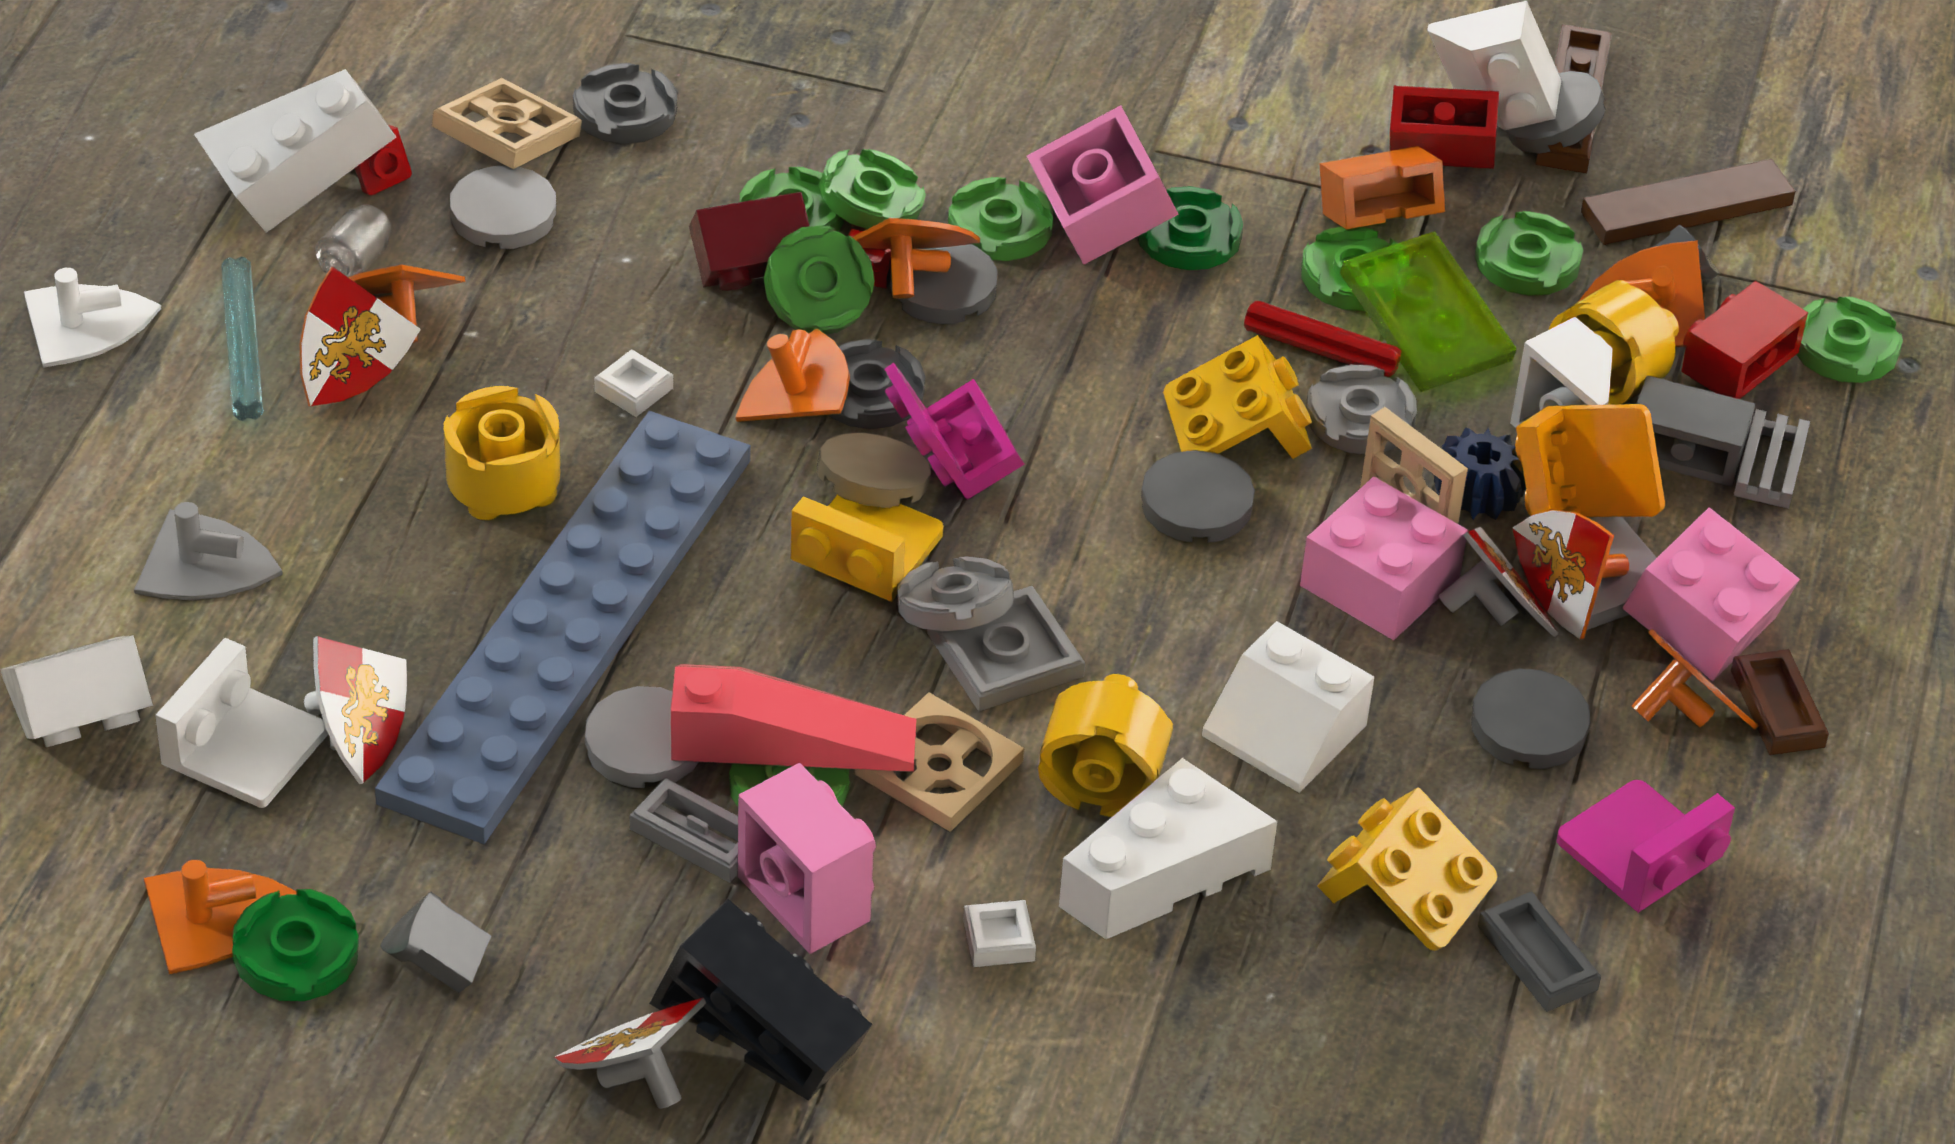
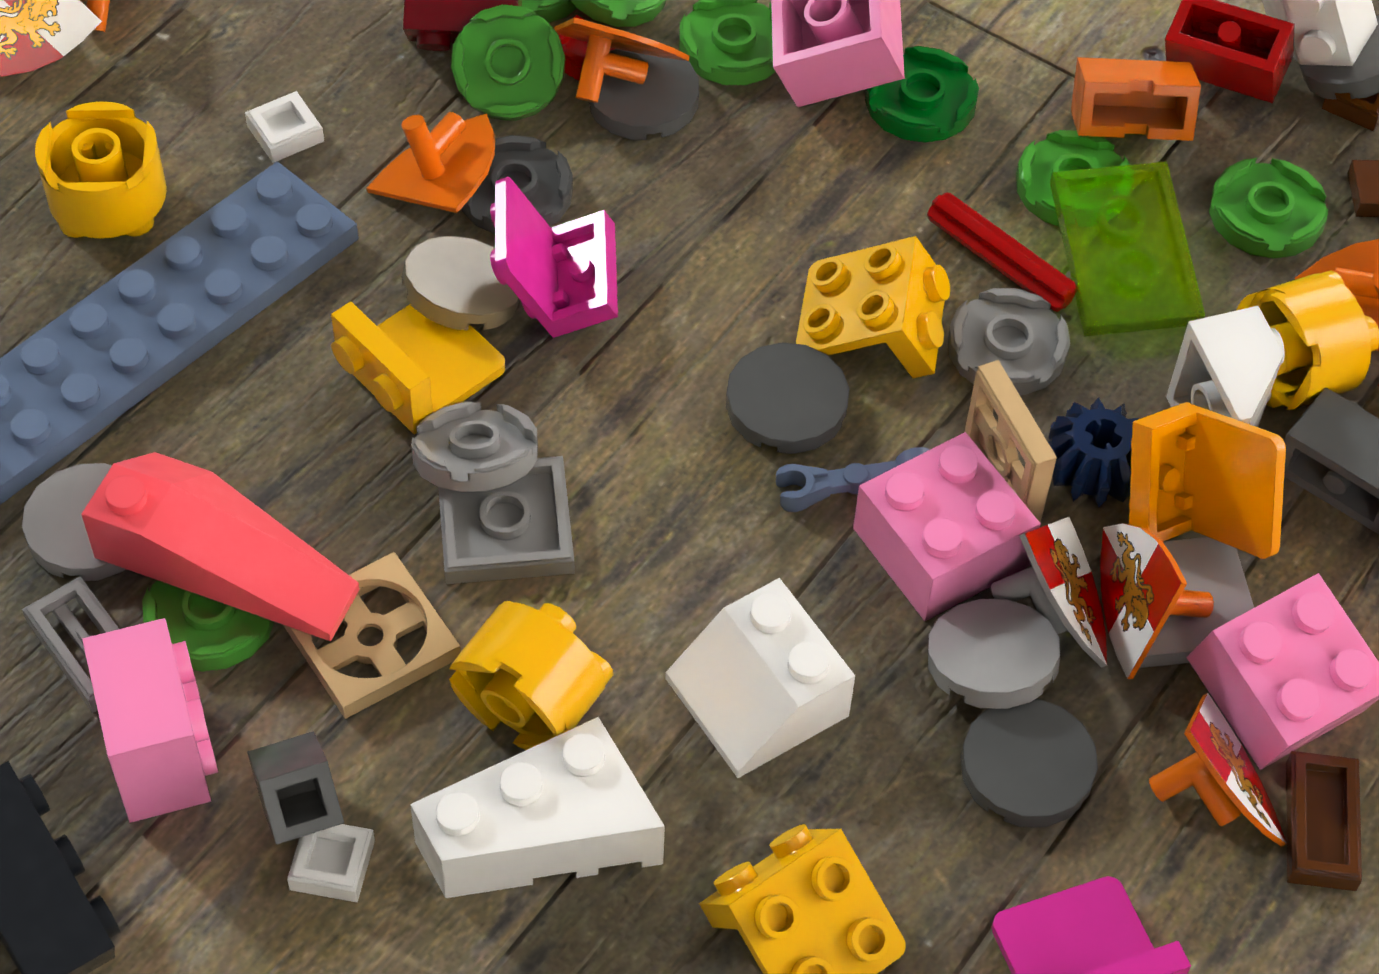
camera: 20 degrees right, 10 degrees up
none -> dark grey brick [247,731,344,845]
none -> sand blue piece [776,447,929,512]
none -> light grey tile [928,599,1060,709]

